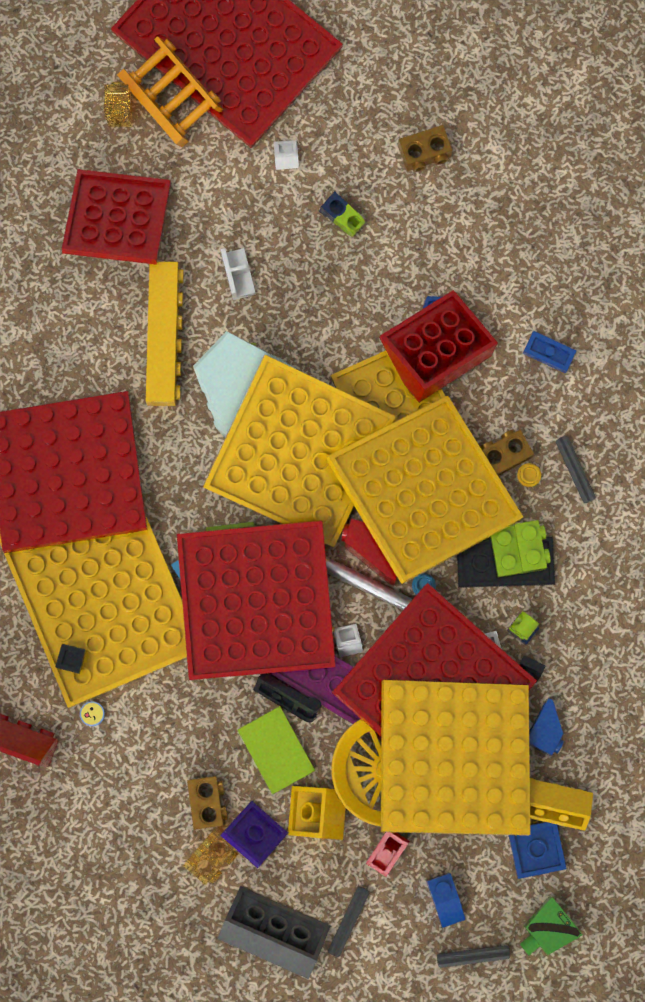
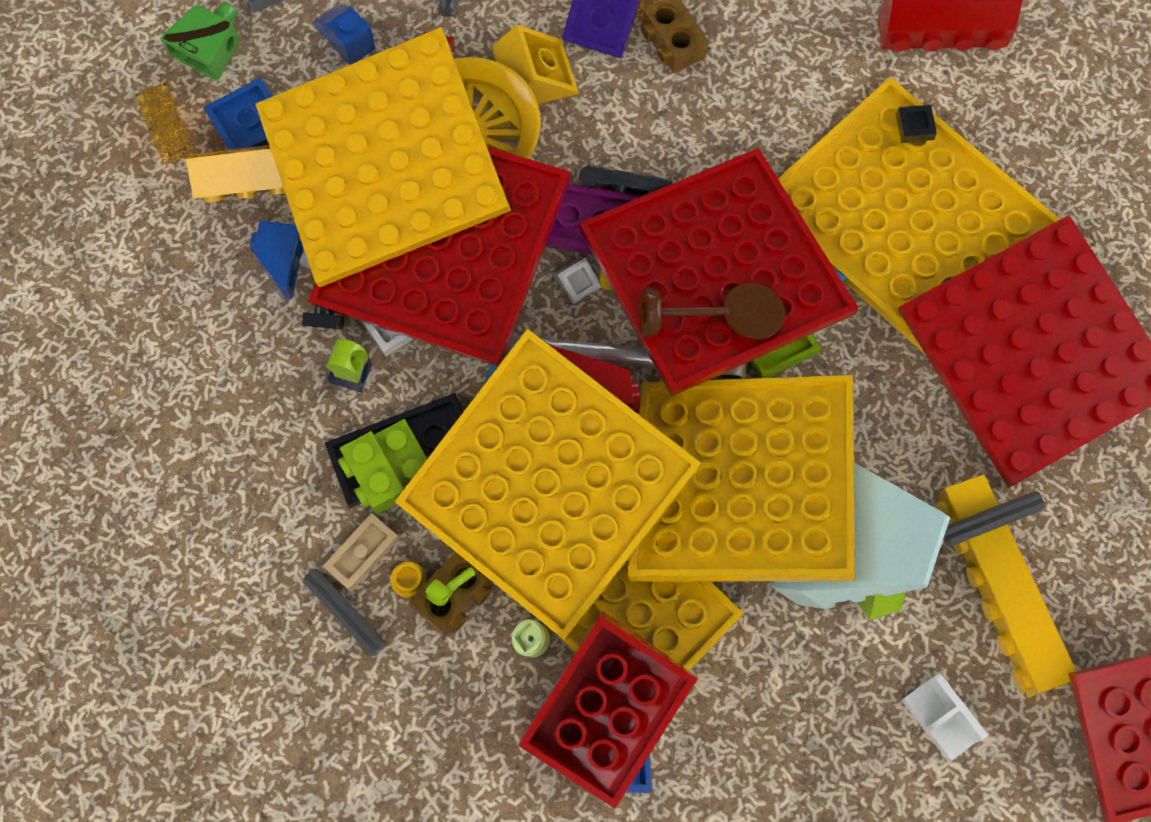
camera: 160 degrees right, 10 degrees down
light yellow tile [80,701,105,726] -> none
lime tile [238,706,315,795] -> none
blue plate [523,331,576,374] -> none
none -> clear yellow brick [135,82,196,165]
none -> tan plate [322,513,400,592]
none -> lime hand [426,567,476,606]
none -> yellowish green tile [512,619,550,658]
none -> reddish brown piece [639,283,785,340]
none -> dark grey axle [943,491,1045,546]

